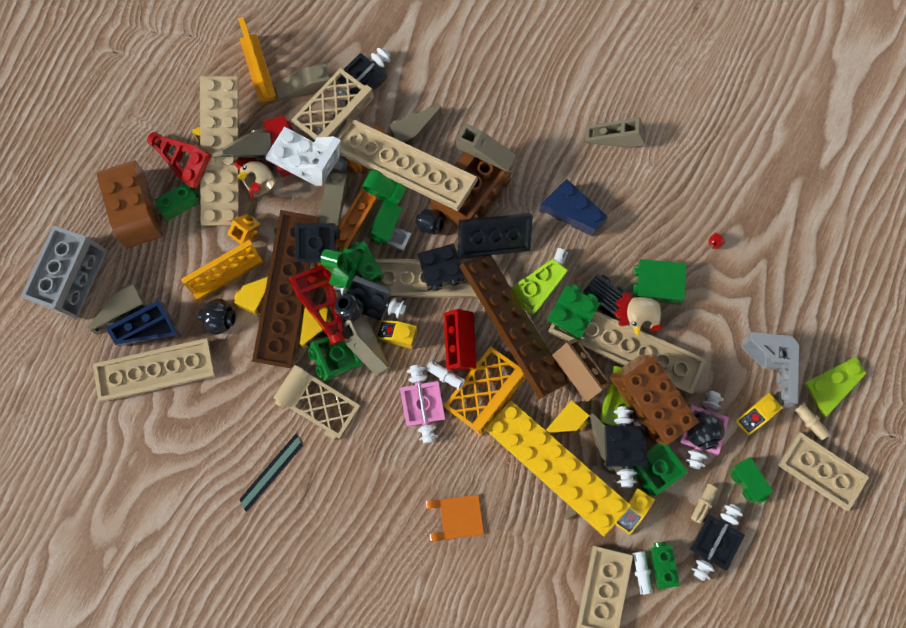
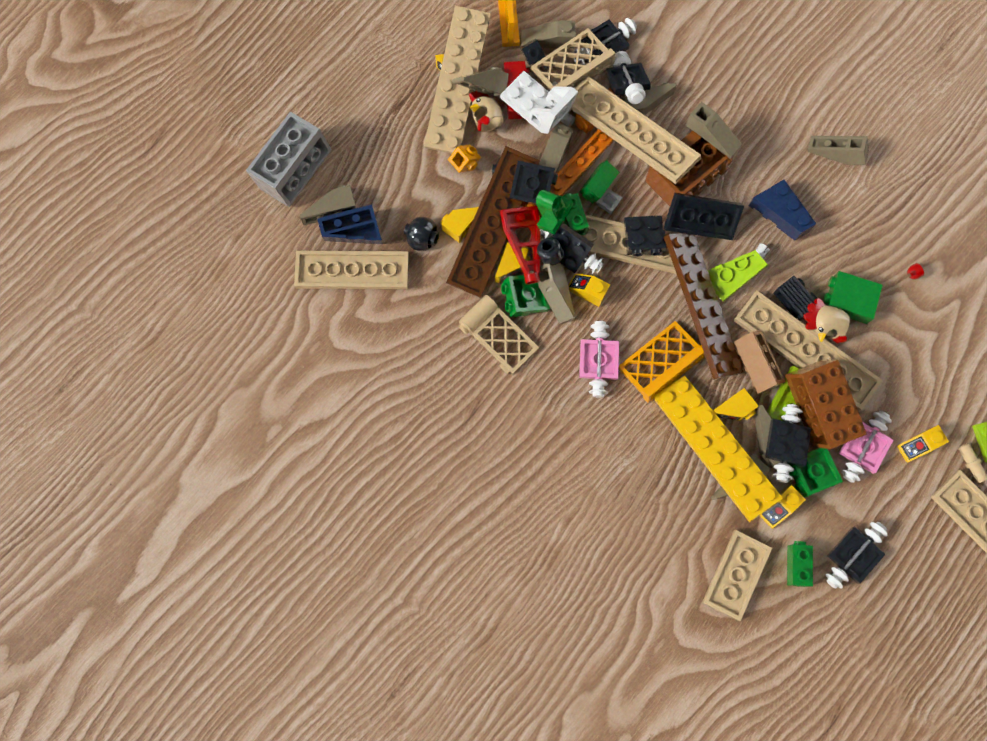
camera: 10 degrees right, 0 degrees up
dark orange brick [97,160,163,249] -> none
red plate [147,132,212,189] -> none
green brick [154,183,200,221] -> none
light orange fence [181,240,264,301] -> none
sticker [239,434,303,512] -> none
green tile [362,170,407,204] -> none
black head [415,209,445,235] -> none
orange flag [425,495,484,542] -> none
white pin [426,360,465,390] -> none
red brick [443,309,477,372] -> none
green plate [547,284,601,339] -> none
white pin [632,551,653,594] -> none
black plant [686,411,725,450] -> none
tan axle [691,484,719,523] -> none
green brick [729,457,773,504] -> none
light grey bracket [741,332,799,409] -> none
none -> black brick [520,39,548,70]
none -> plate [606,51,651,104]

